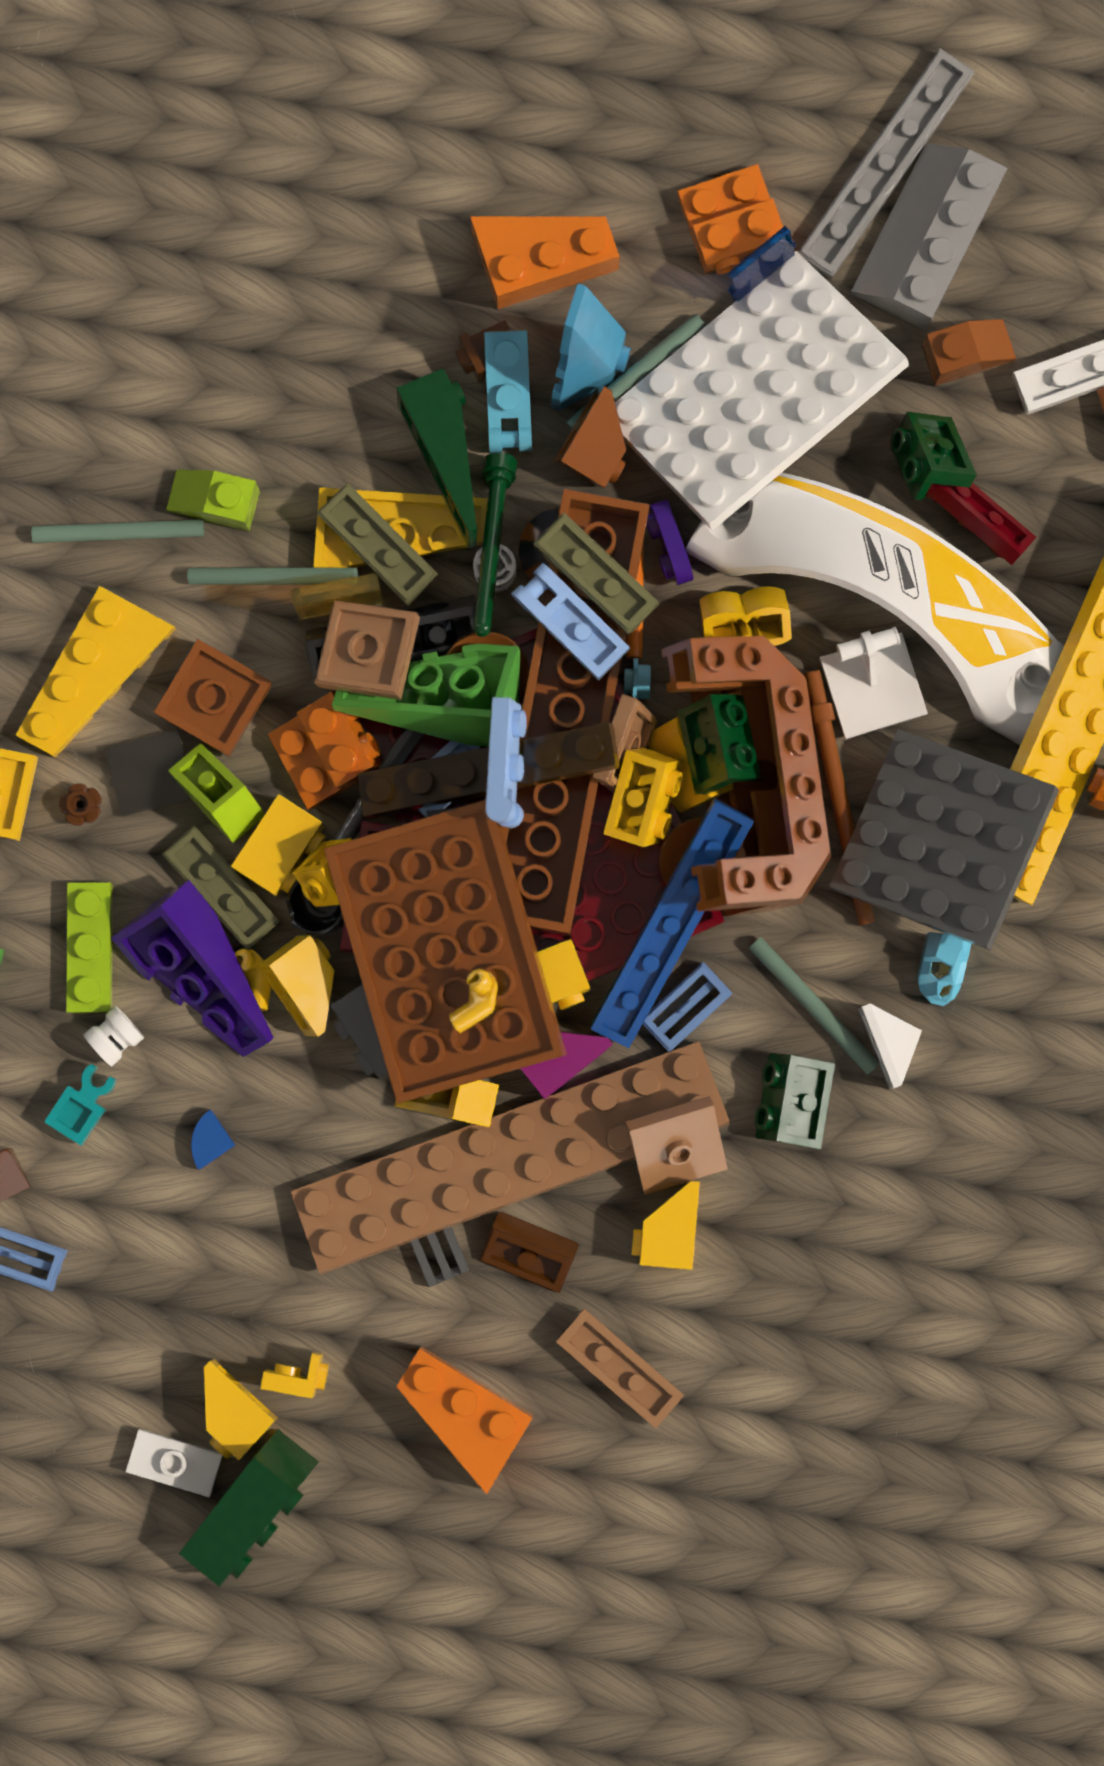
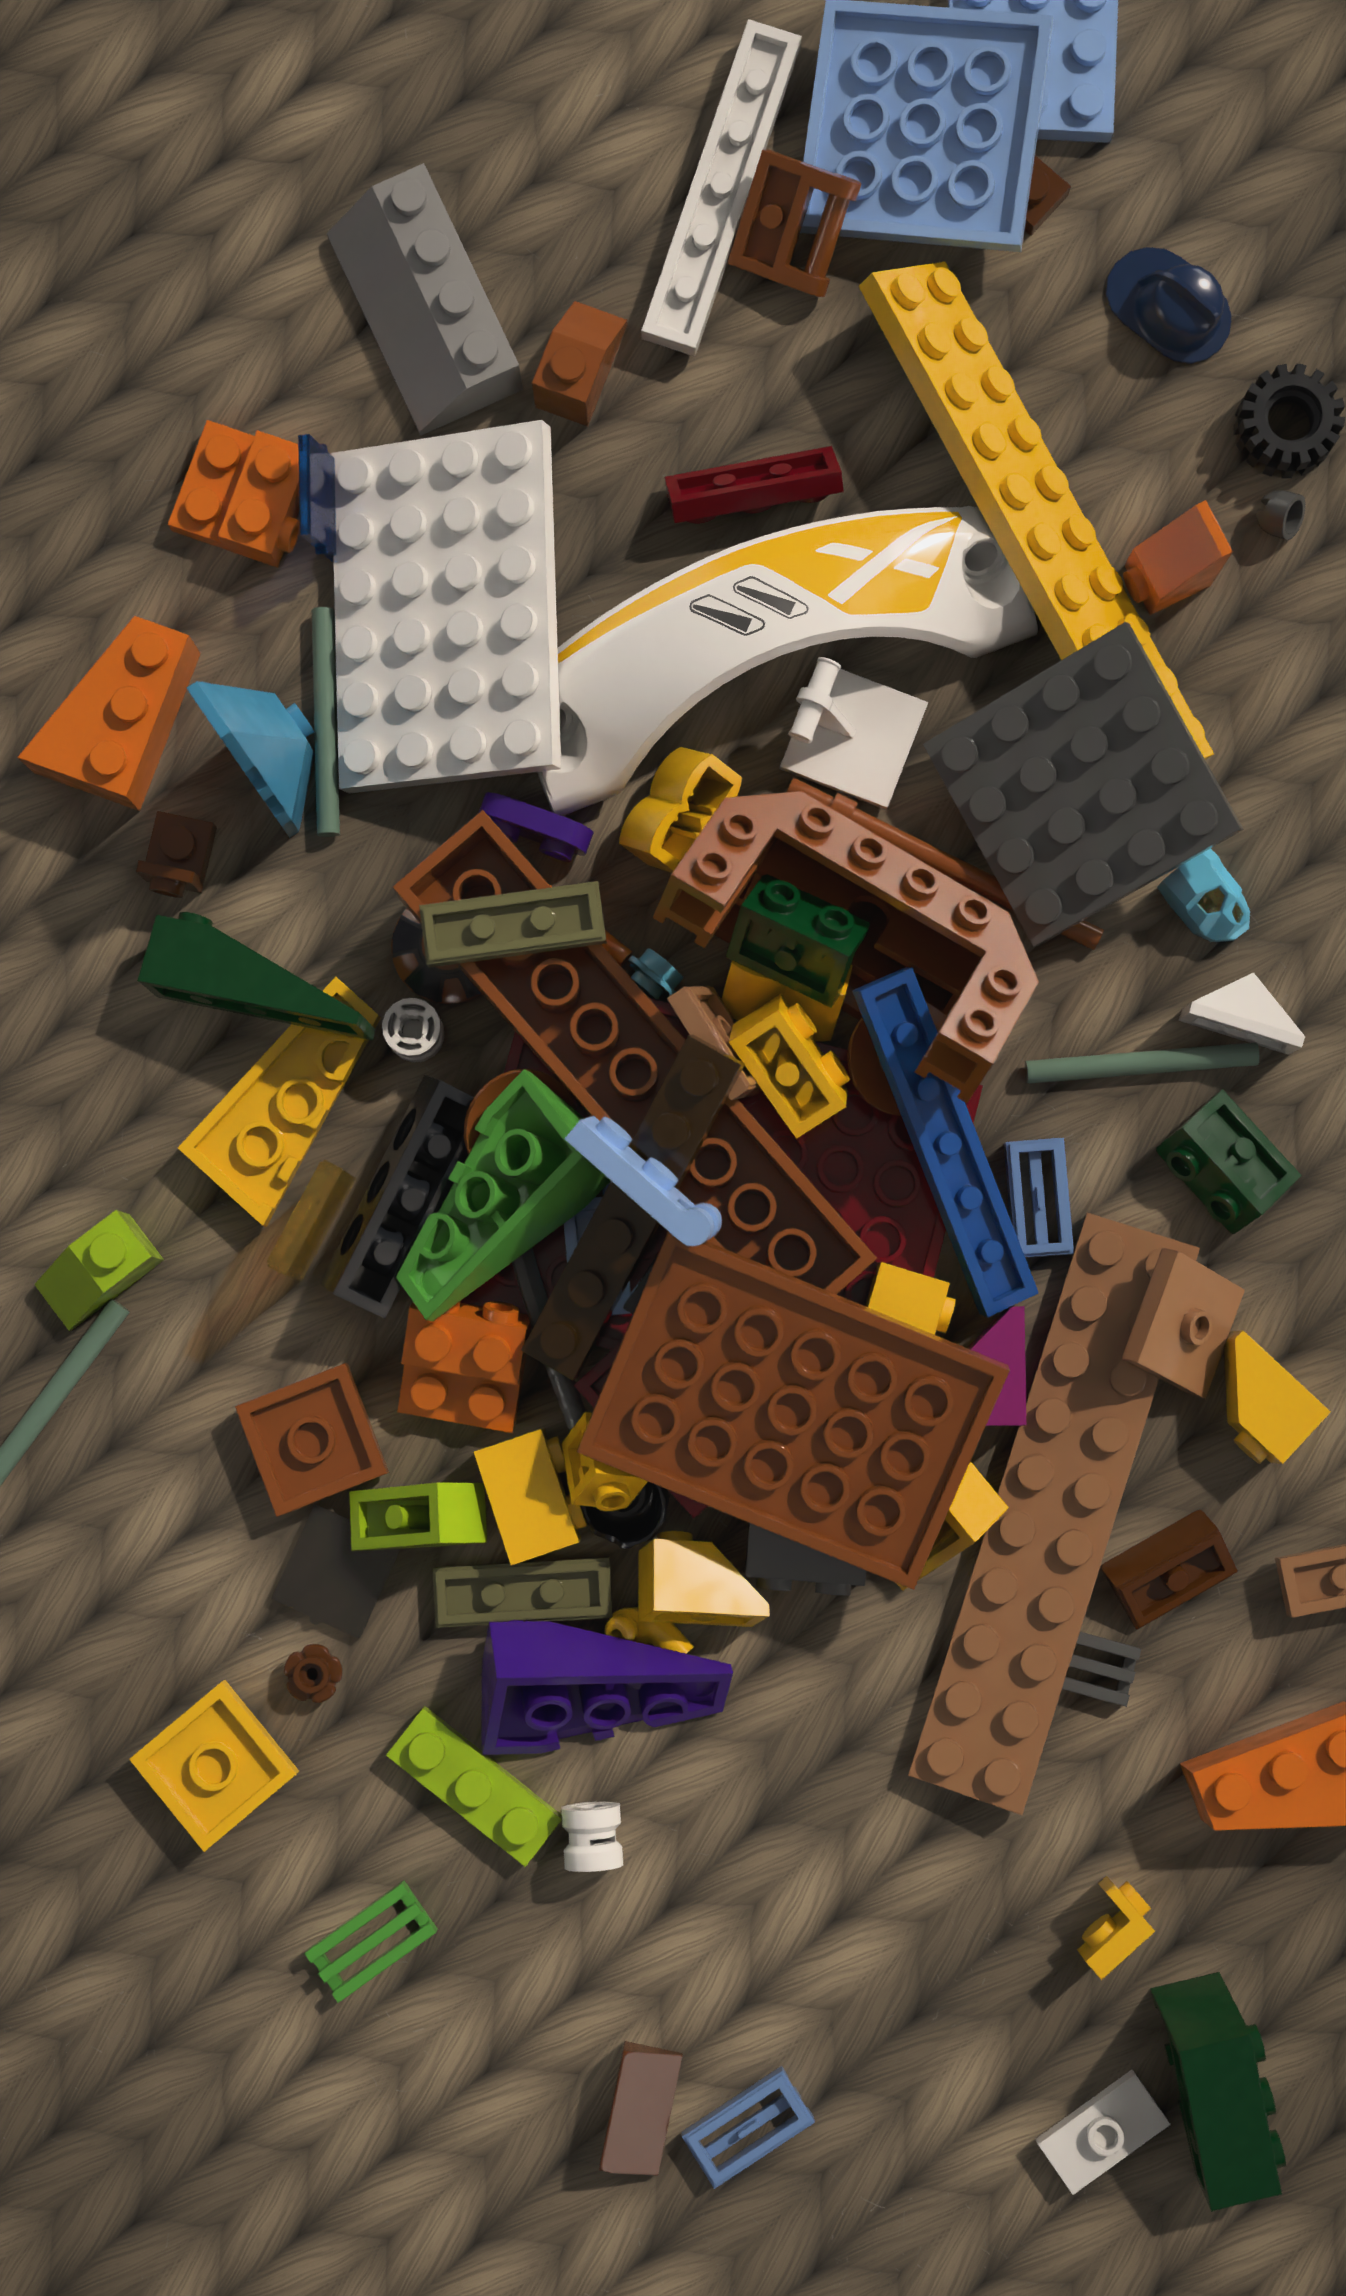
camera: 50 degrees left, 0 degrees up
yellow wing [16,586,176,758] -> none
teal plate [44,1064,117,1146] -> none
sand green bar [187,567,358,585] -> none
blue tile [191,1109,236,1170] -> none
yellow slope [204,1359,278,1460] -> none
medium nougat plate [314,600,420,700] -> none
olive tile [317,483,438,606] -> none
yellow arm [449,969,498,1033] -> none
dark green piece [473,452,518,637] -> none
medium azure plate [484,330,532,453] -> none
light blue plate [511,563,630,681] -> none
dark orange slope [553,386,626,488] -> none
light grey tile [798,48,975,280] -> none
dark green bracket [891,411,977,500] -> none

